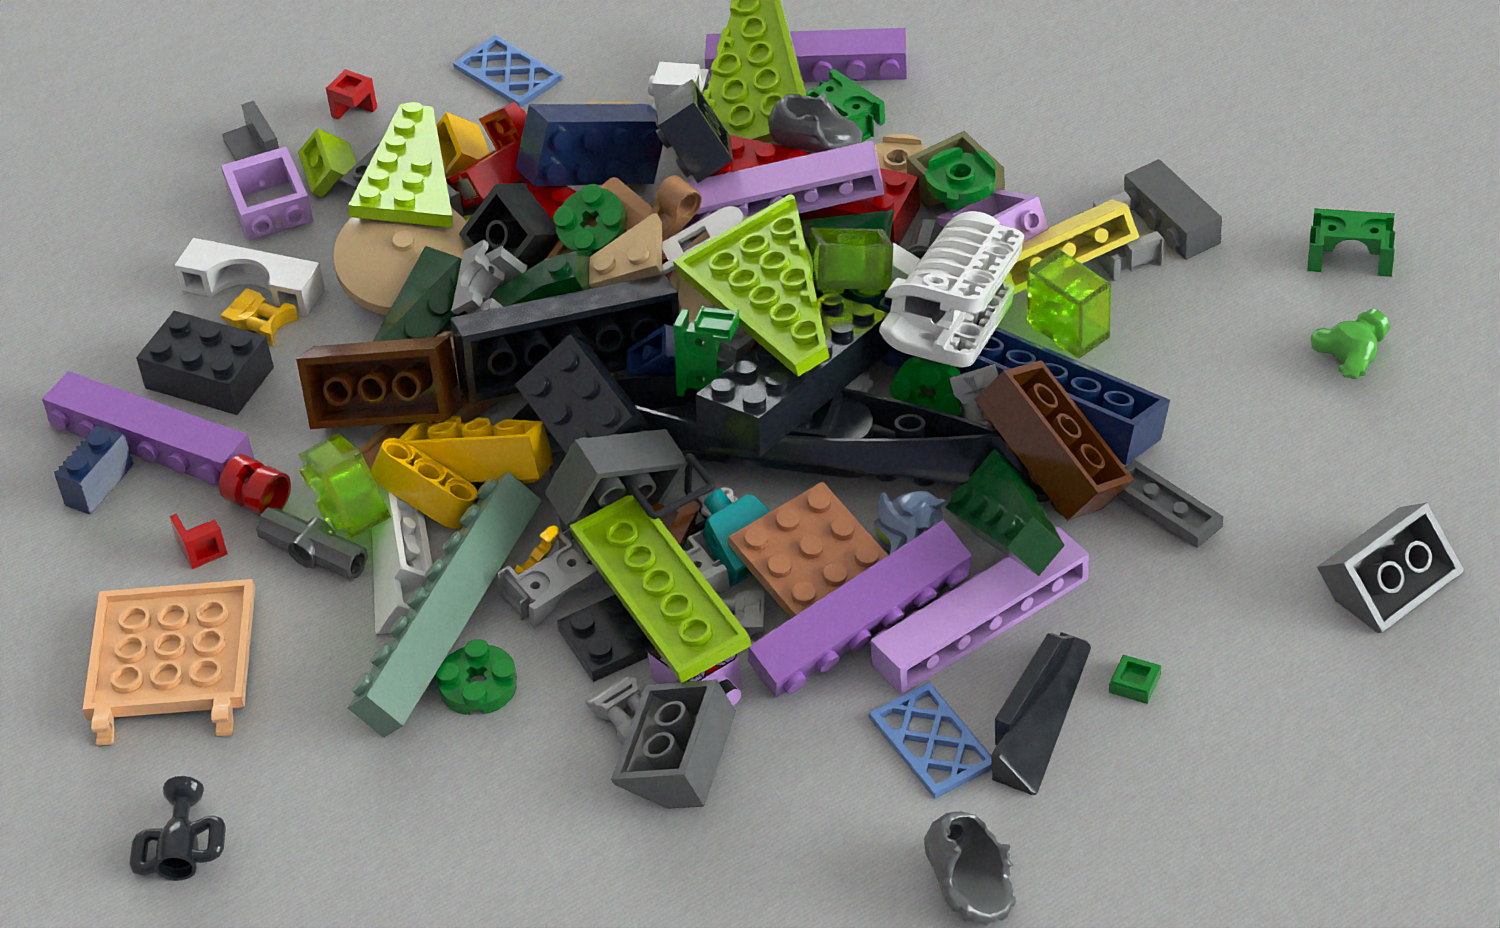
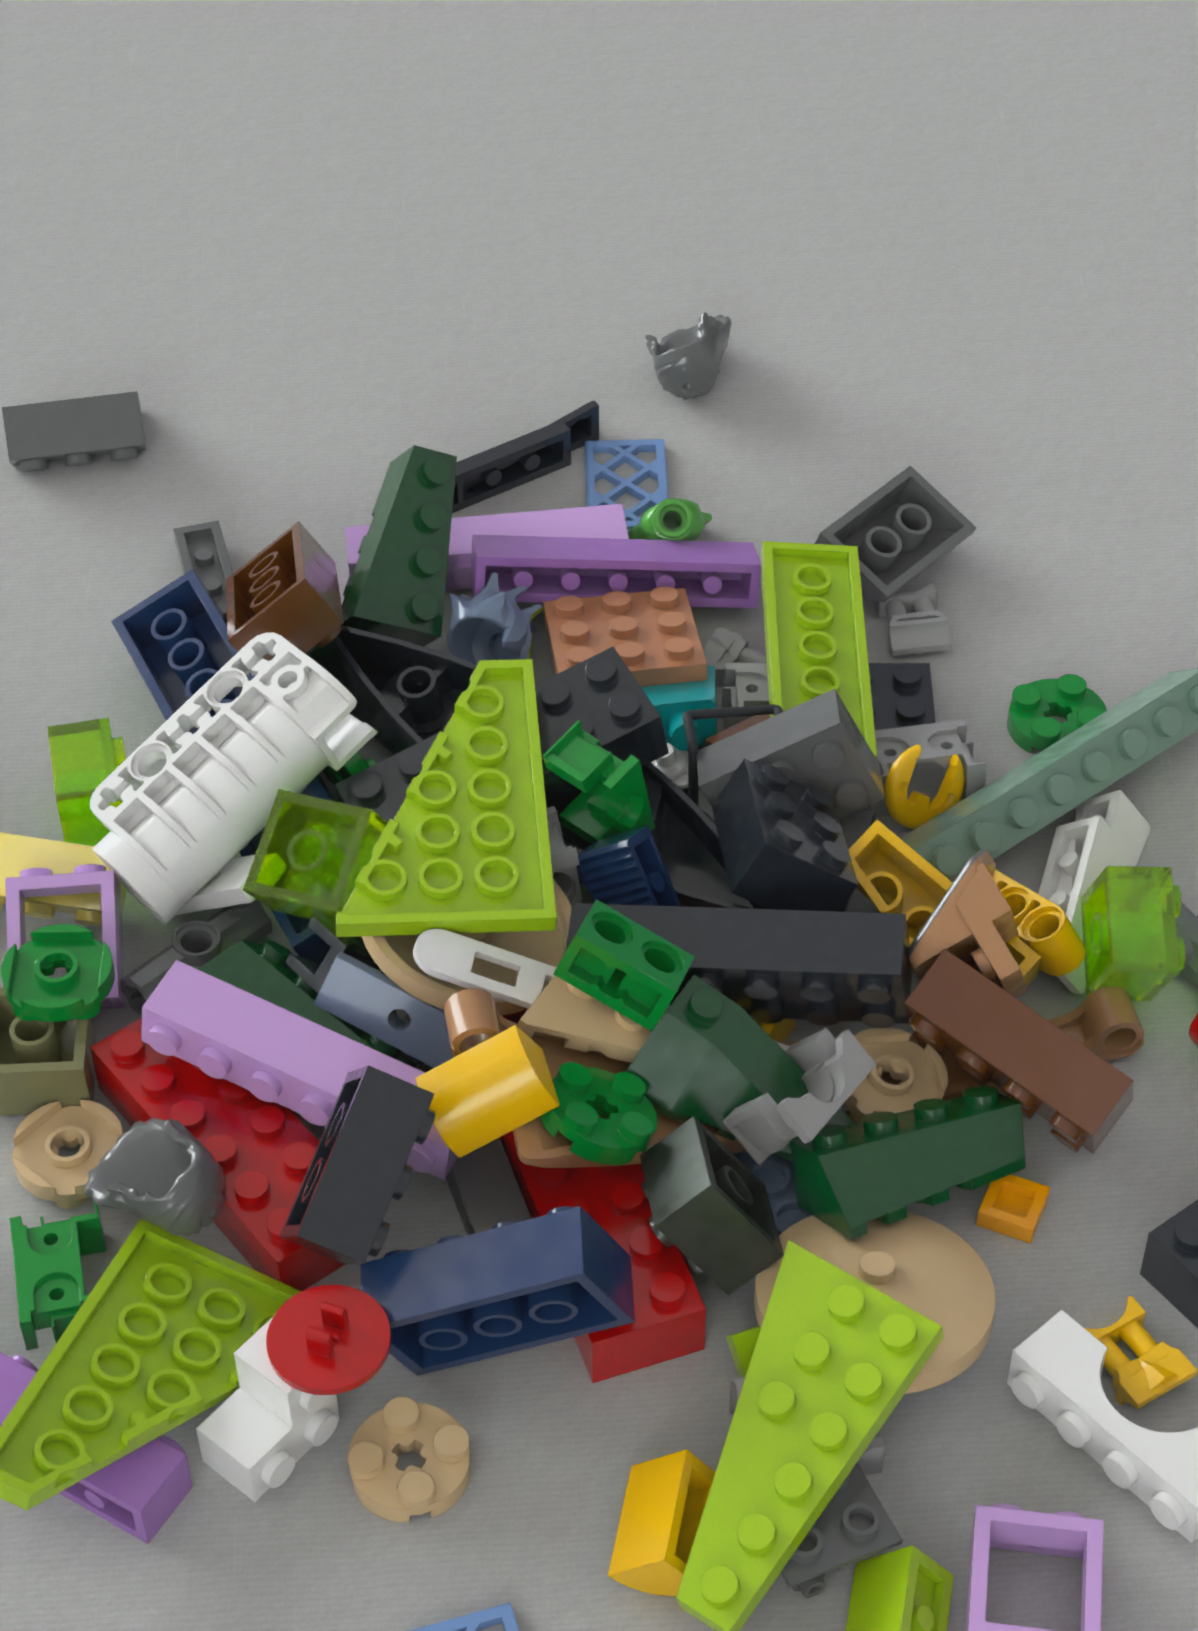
camera: 155 degrees left, 0 degrees up
red brick [446,102,527,209] -> none
green tile [1109,655,1161,704] -> none
none -> red piece [266,1284,391,1395]
none -> yellow brick [415,1025,560,1158]
none -> green brick [553,899,695,1032]
none -> bright green animal [628,498,712,541]
none -> medium nougat piece [909,849,1027,998]

